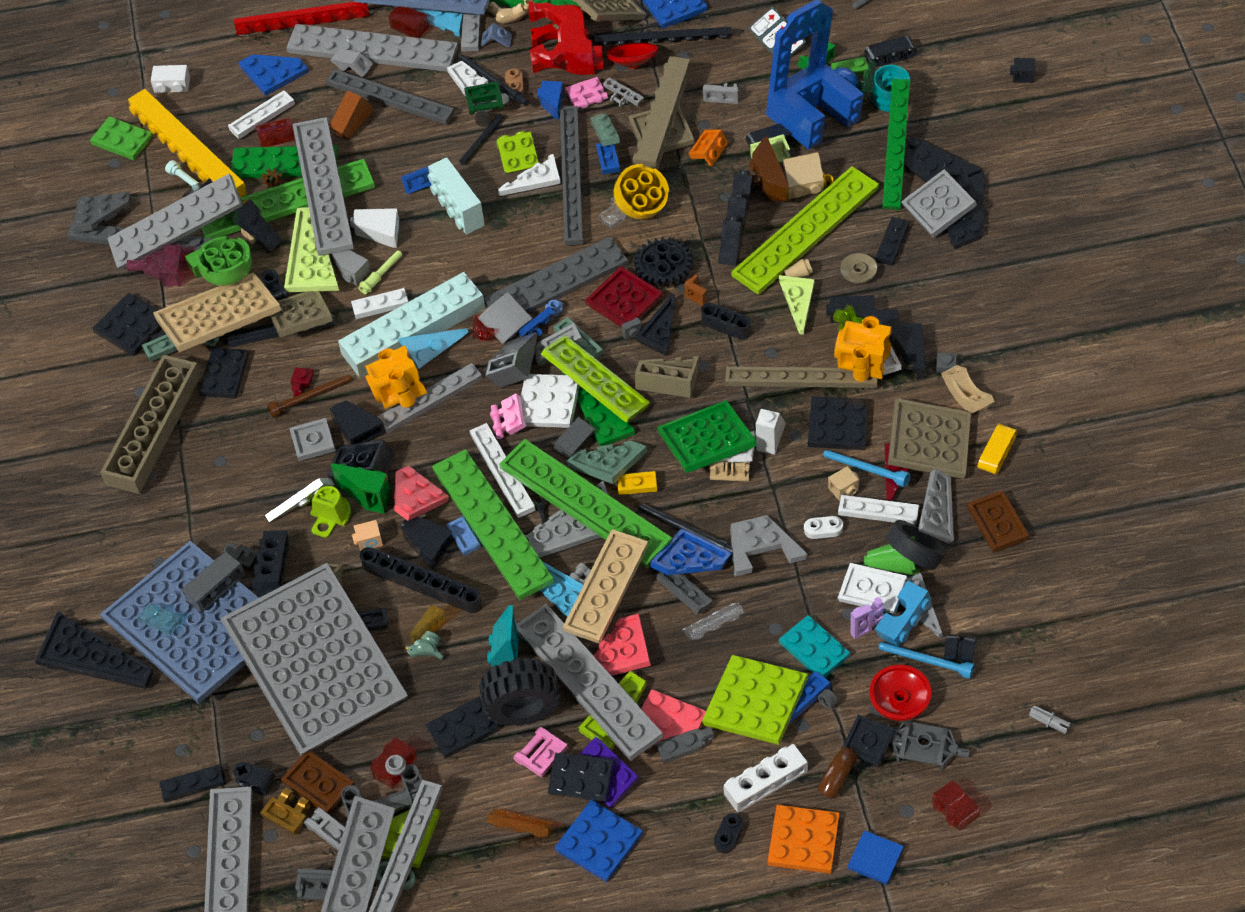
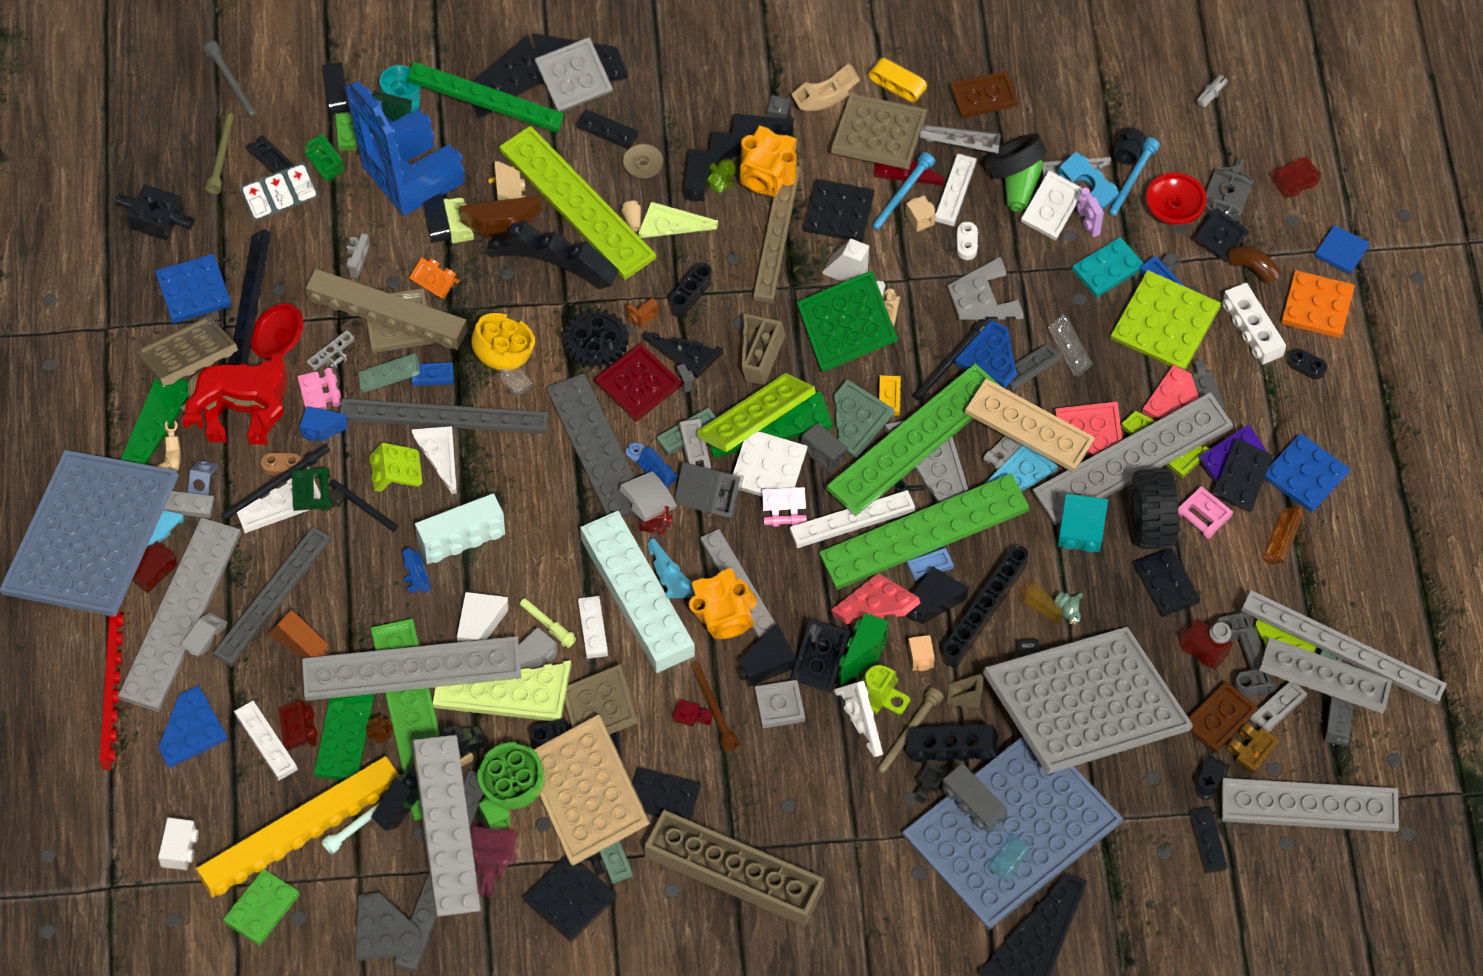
camera: 90 degrees left, 5 degrees up
none -> dark tan piece [878,687,944,773]

